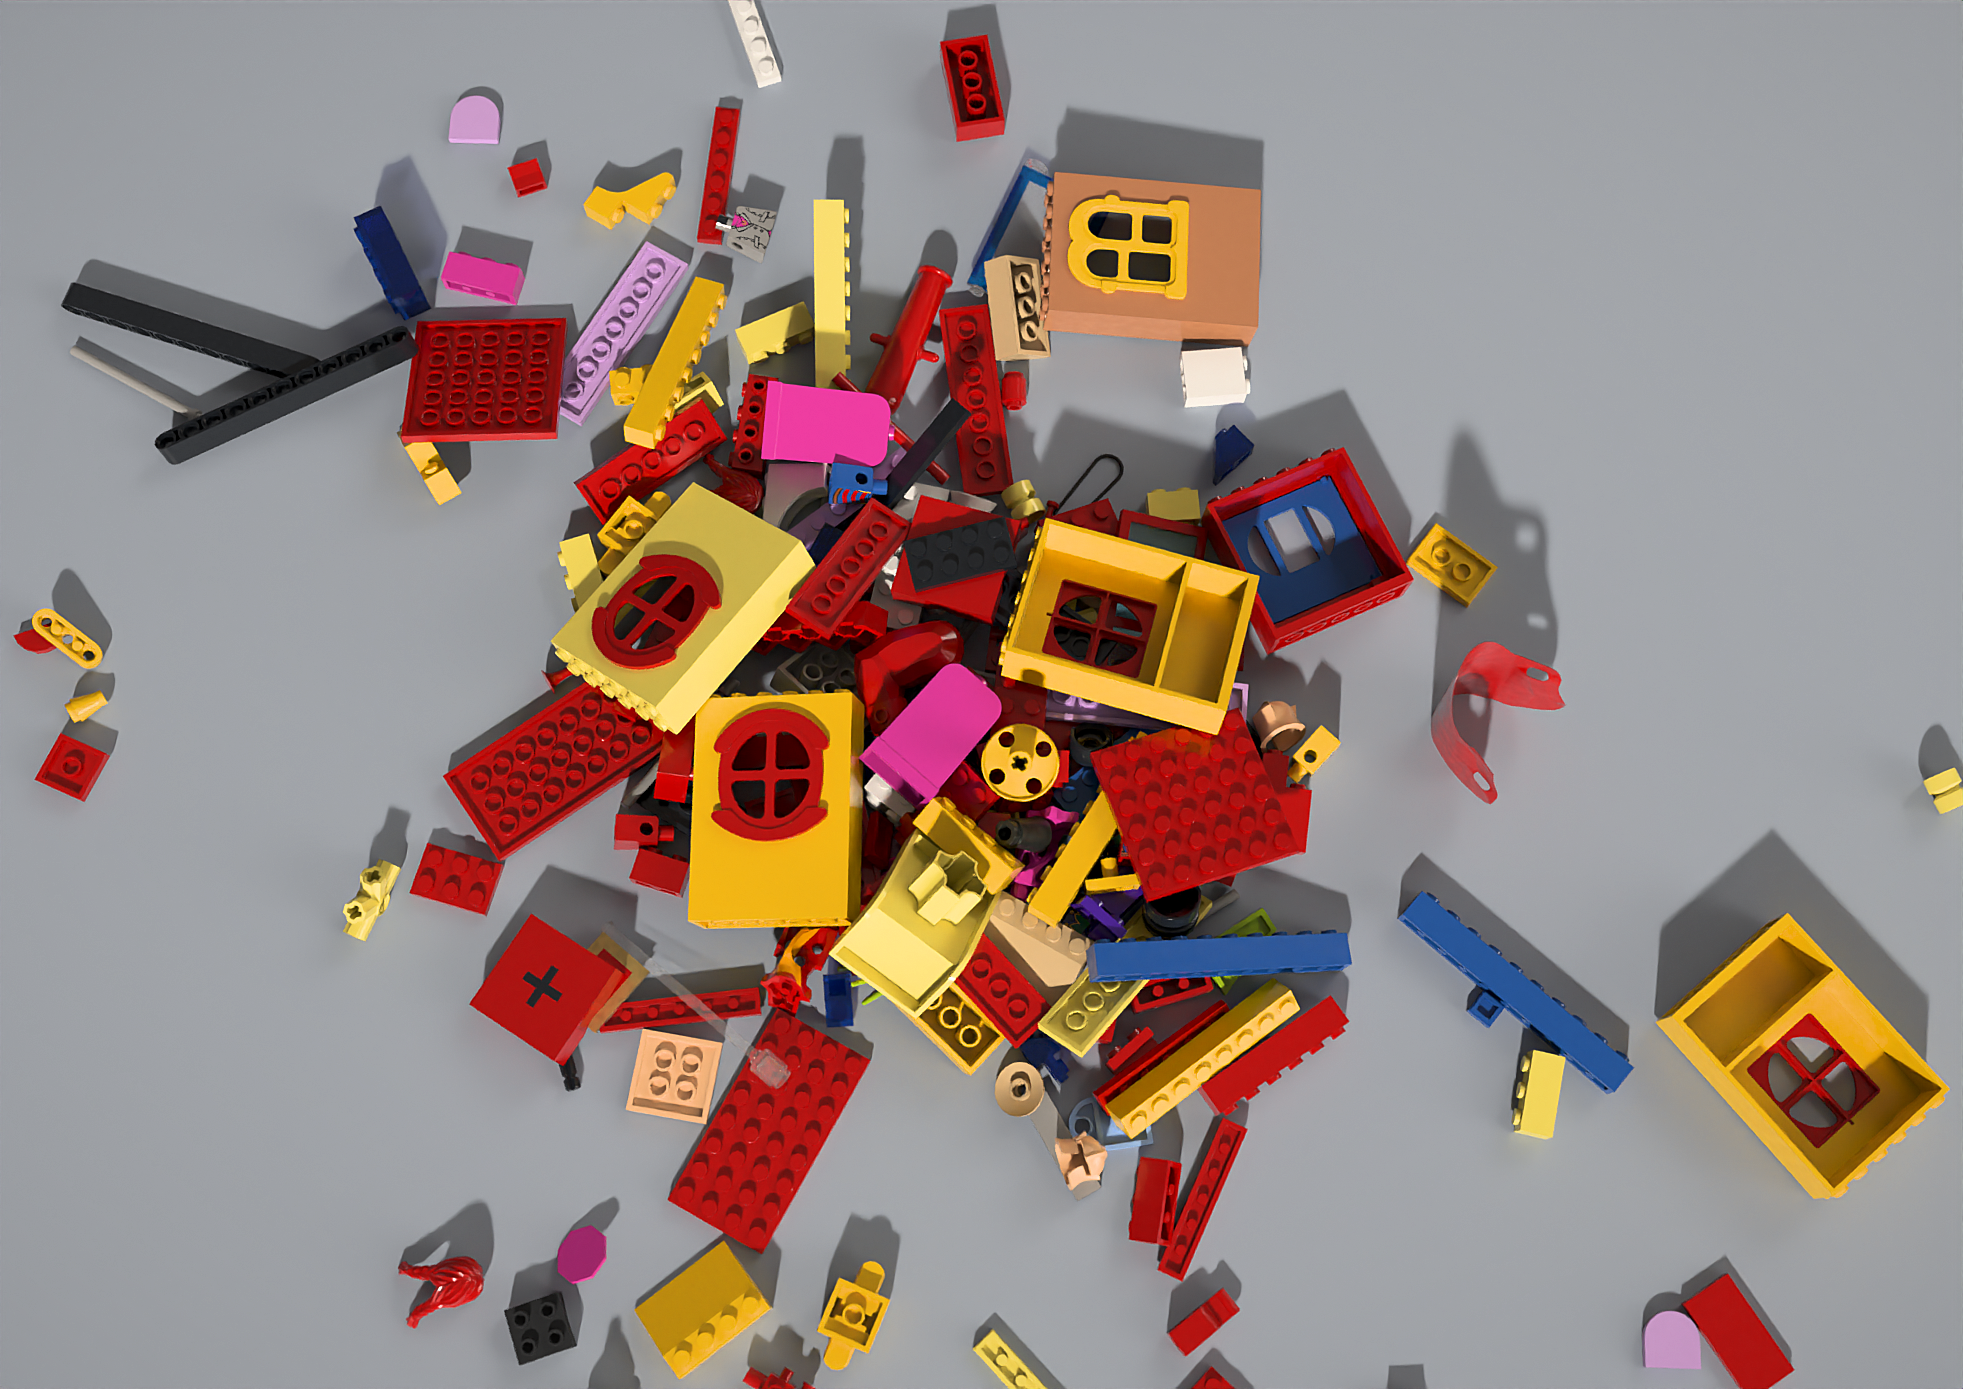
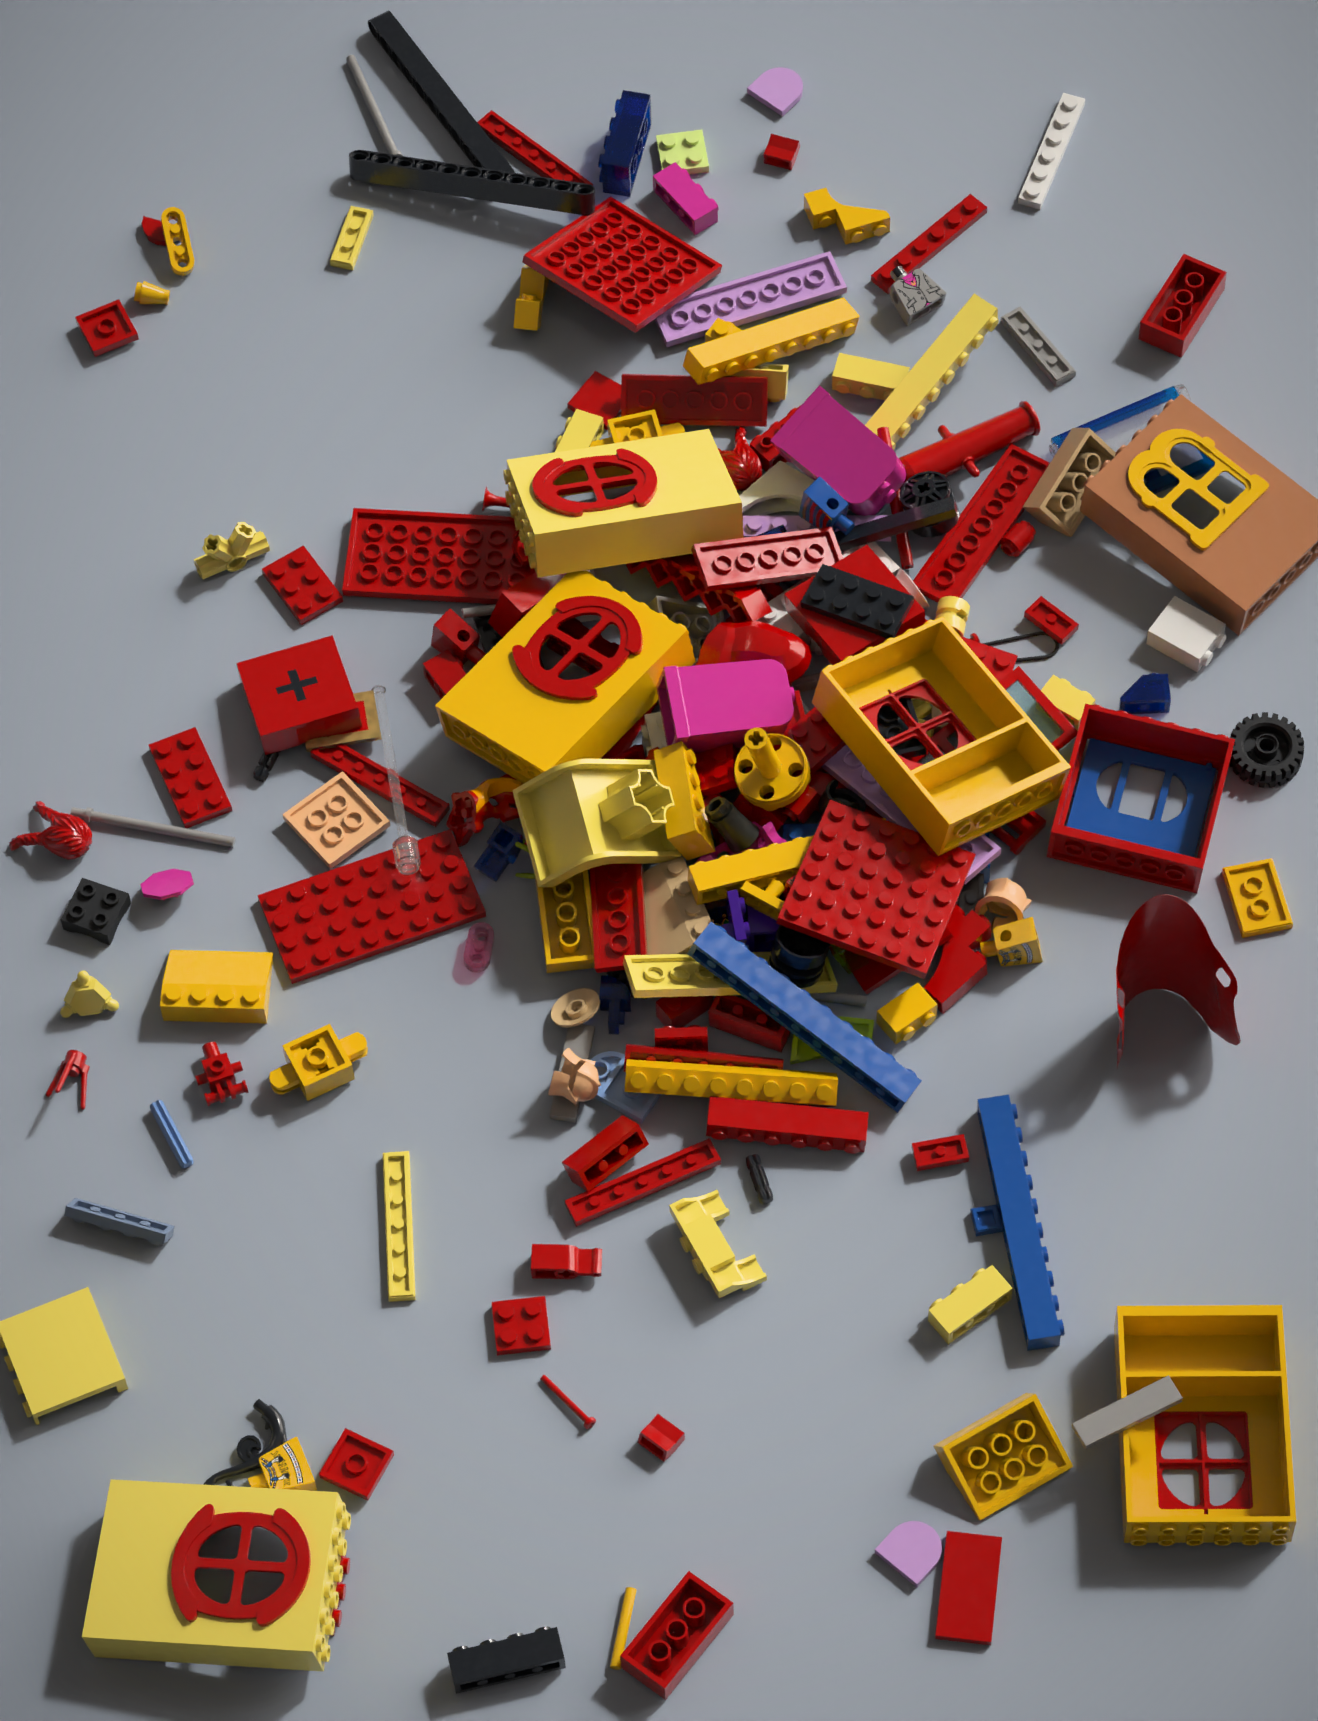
camera: 45 degrees right, 15 degrees down
none -> light grey bar [70,807,235,847]
none -> red plate [148,727,233,828]
none -> light yellow tile [330,206,374,270]
none -> clear pink plate [464,922,495,973]
none -> red tile [477,110,593,186]
none -> red tile [567,371,621,430]
none -> yellowish green plate [656,130,709,175]
none -> light yellow bracket [669,1190,767,1298]
none -> black axle [746,1154,773,1204]
none -> yellow brick [876,983,937,1045]
none -> black wheel [899,471,960,538]
none -> red plate [911,1134,970,1171]
none -> yellow slope [933,1393,1073,1520]
none -> light grey tile [1000,306,1076,387]
none -> red plate [1024,596,1079,645]
none -> light grey tile [1072,1375,1183,1450]
none -> black wheel [1230,712,1304,788]

